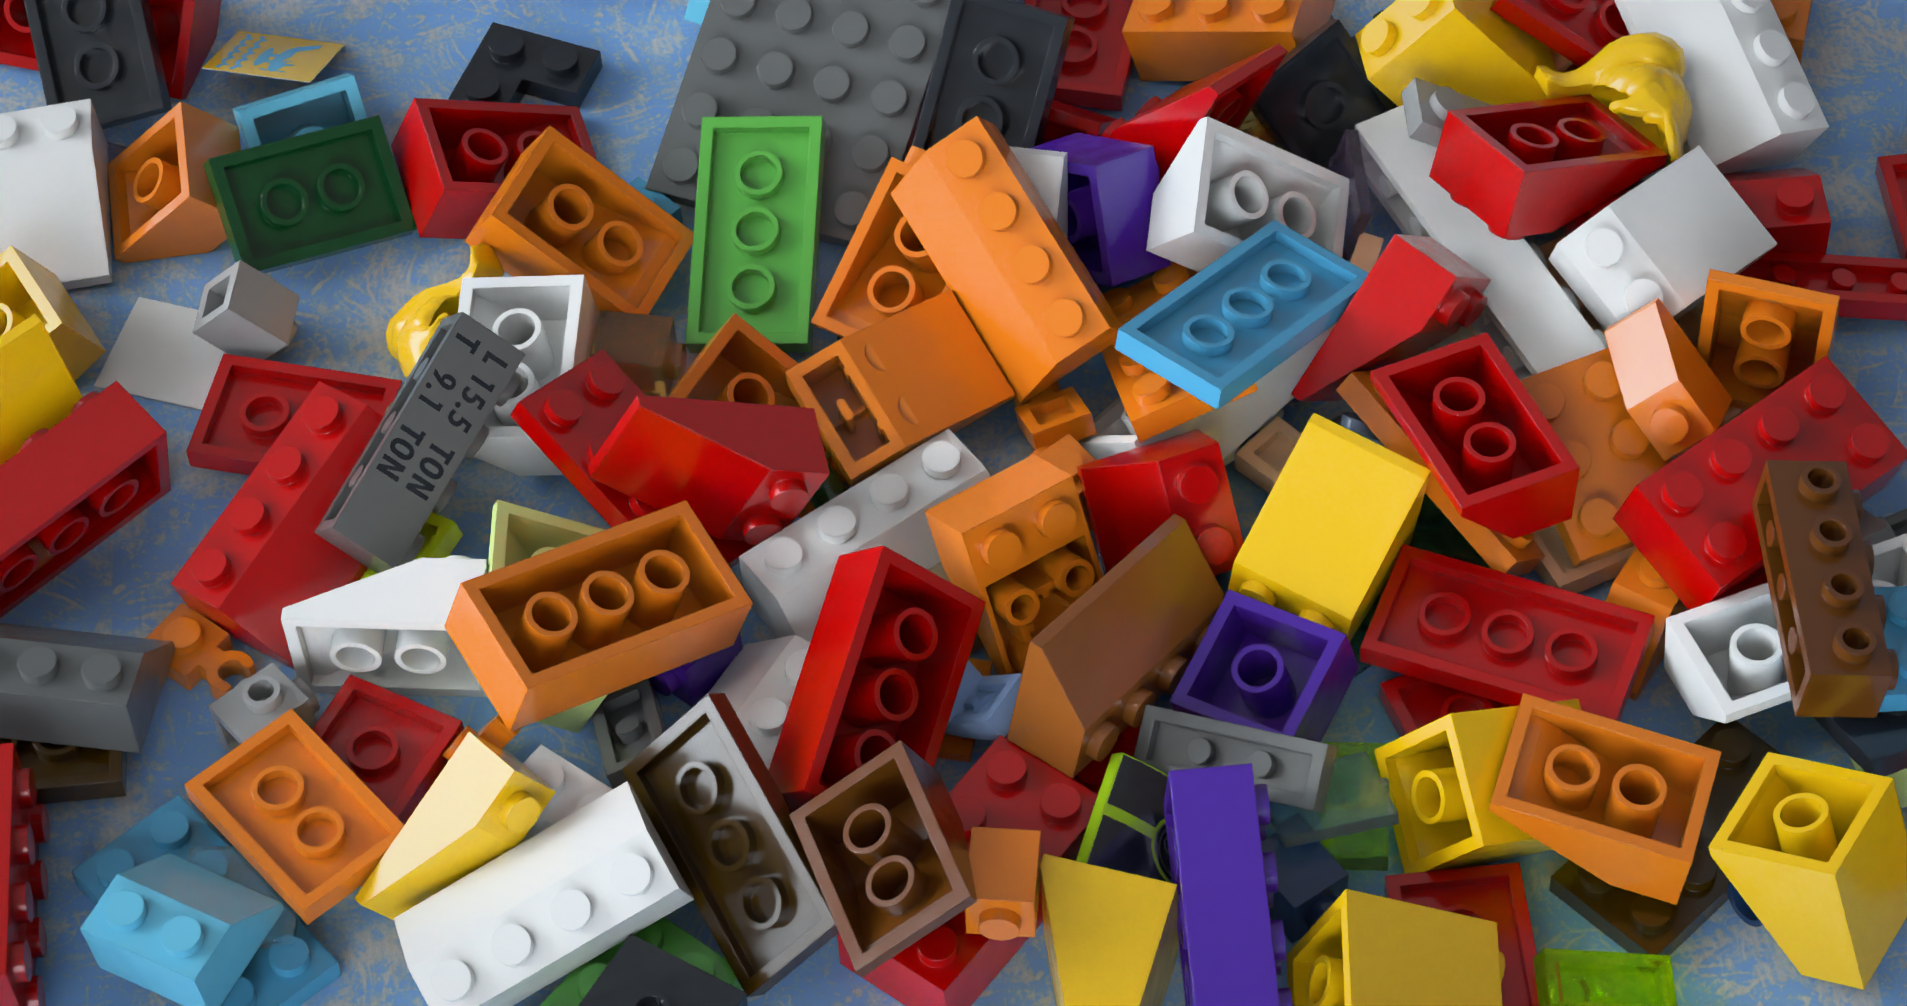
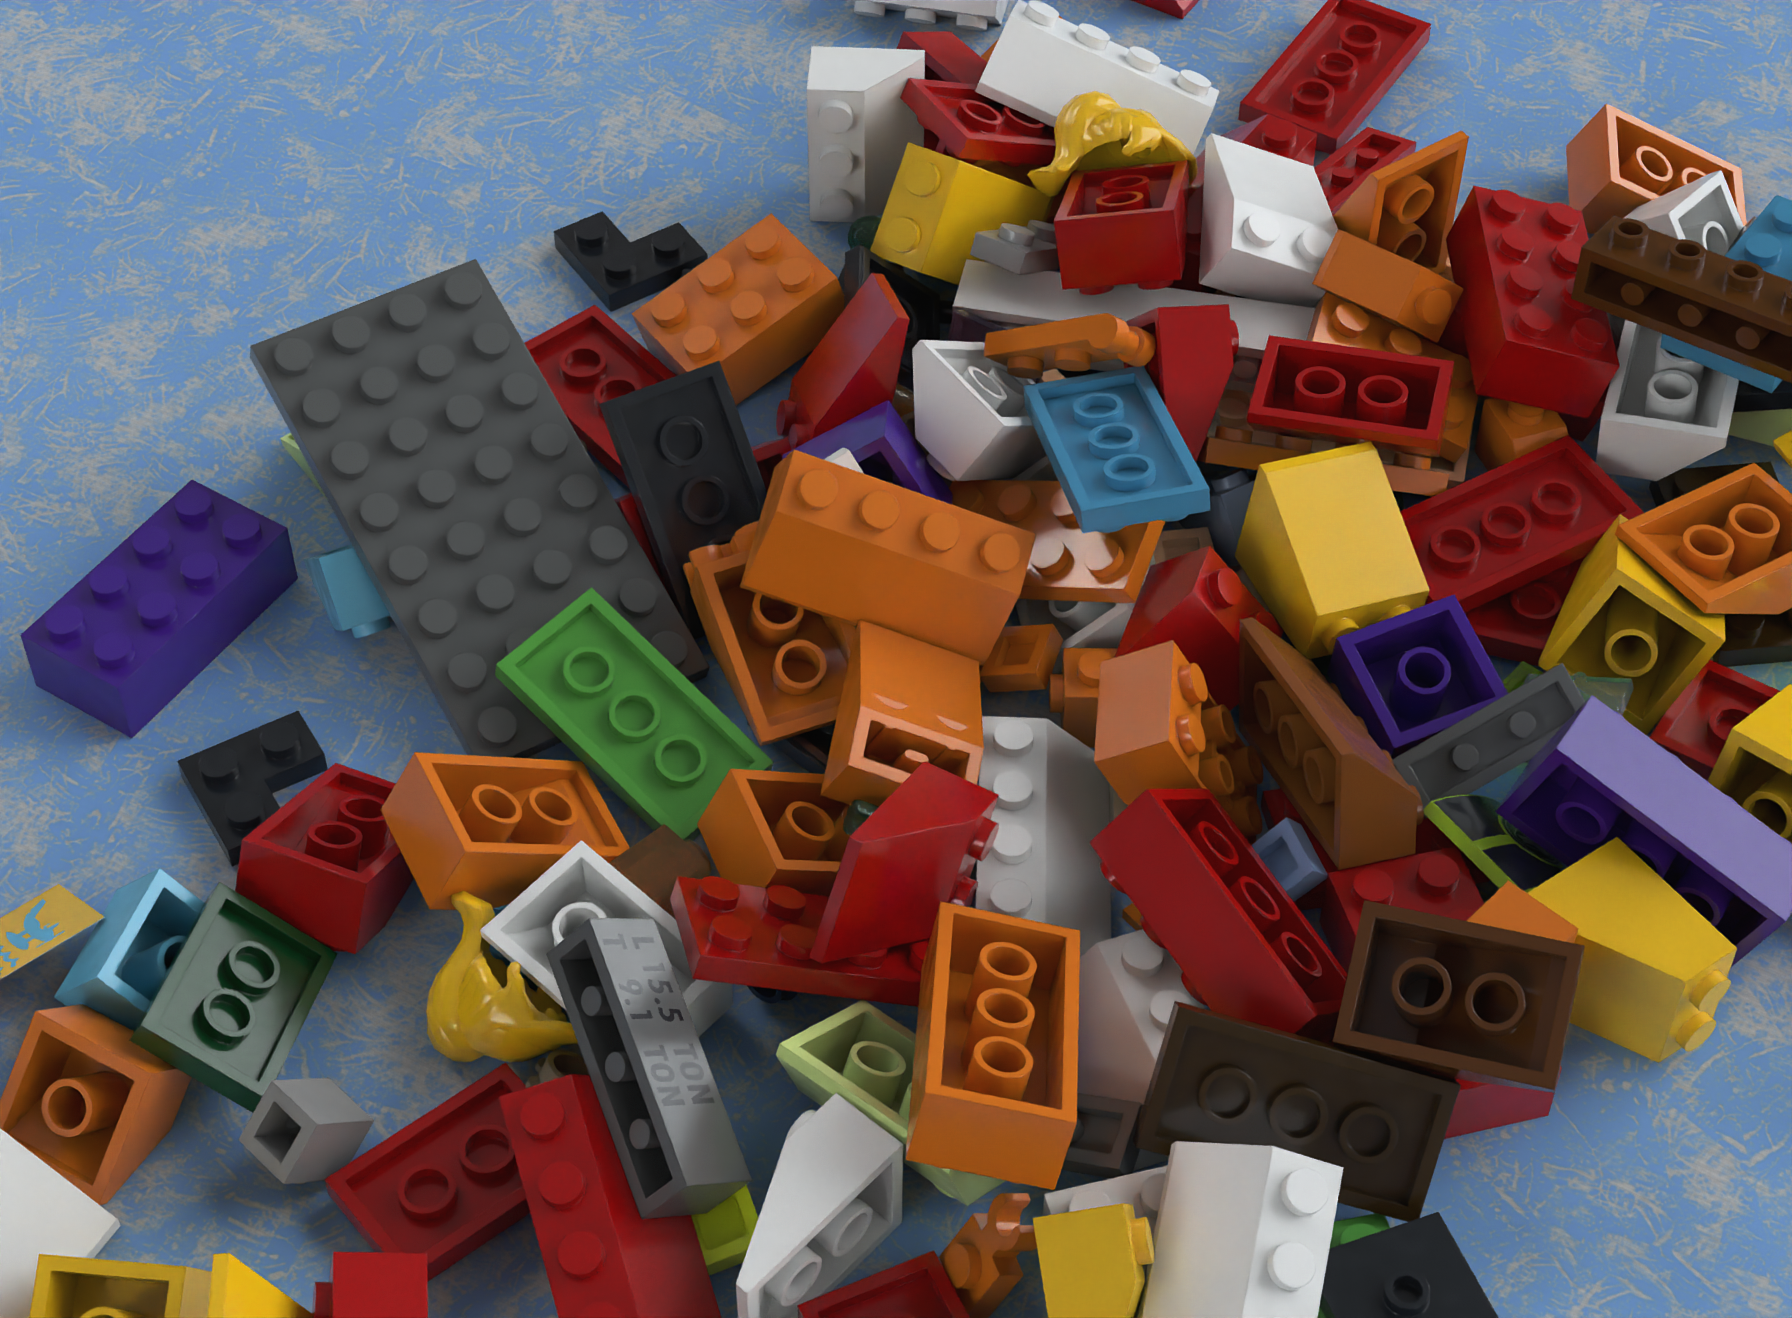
camera: 55 degrees left, 5 degrees down
white sticker [94,297,227,410] -> none
none -> orange plate [984,313,1156,379]

